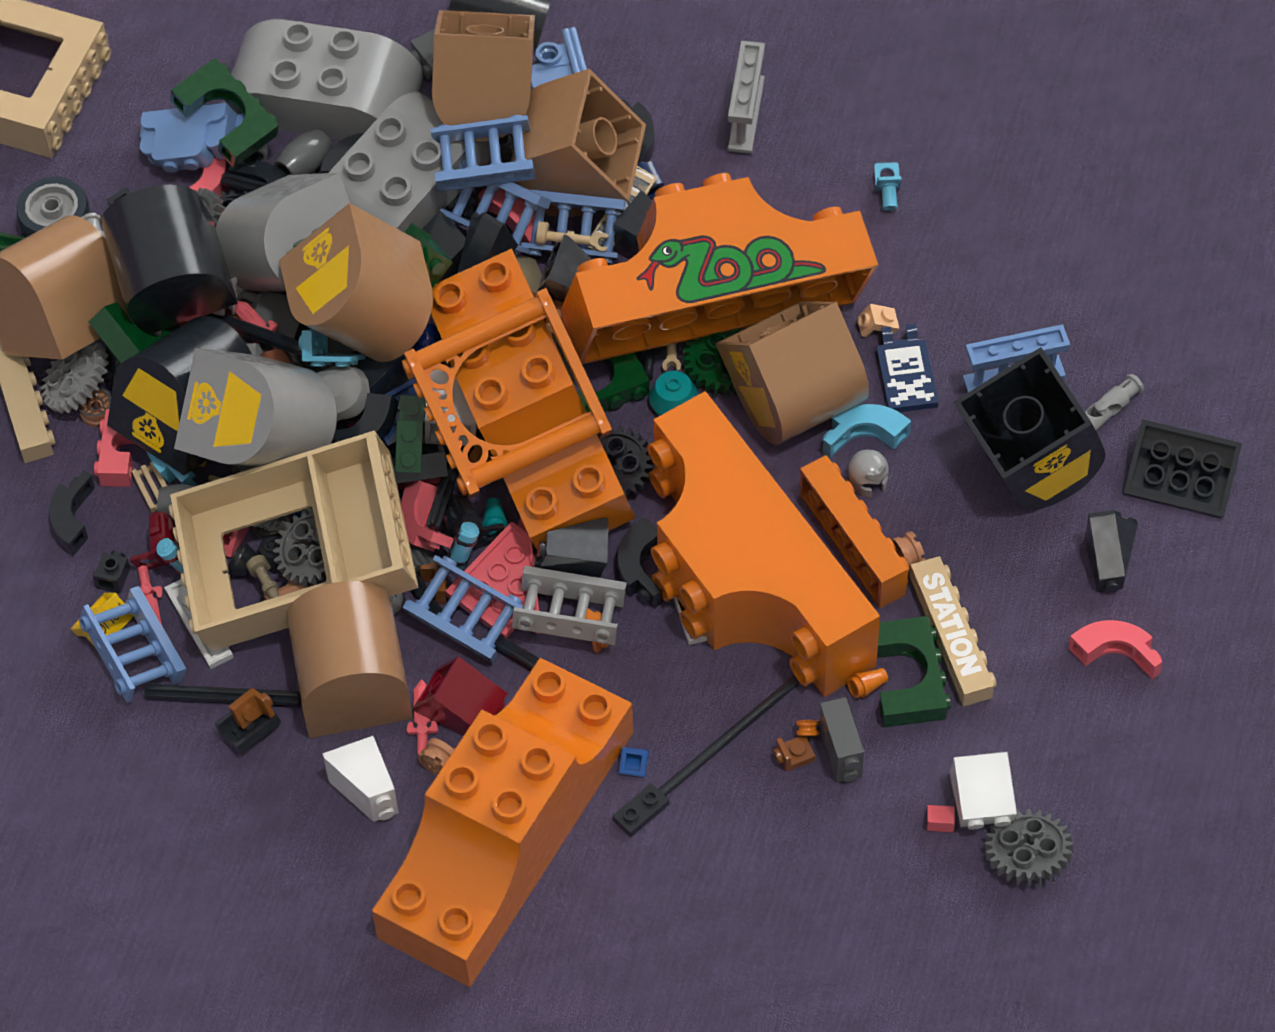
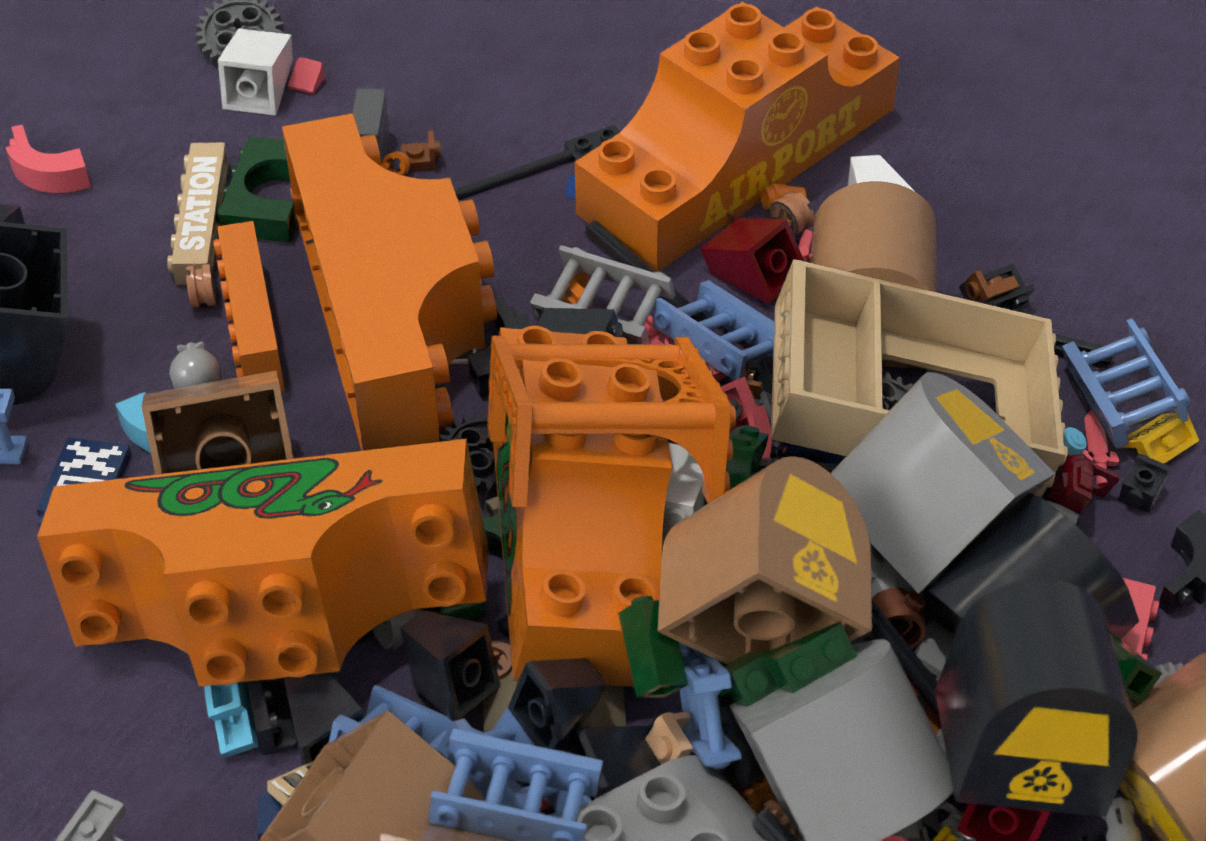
camera: 165 degrees left, 10 degrees down
tan piece [536,222,609,252] -> none

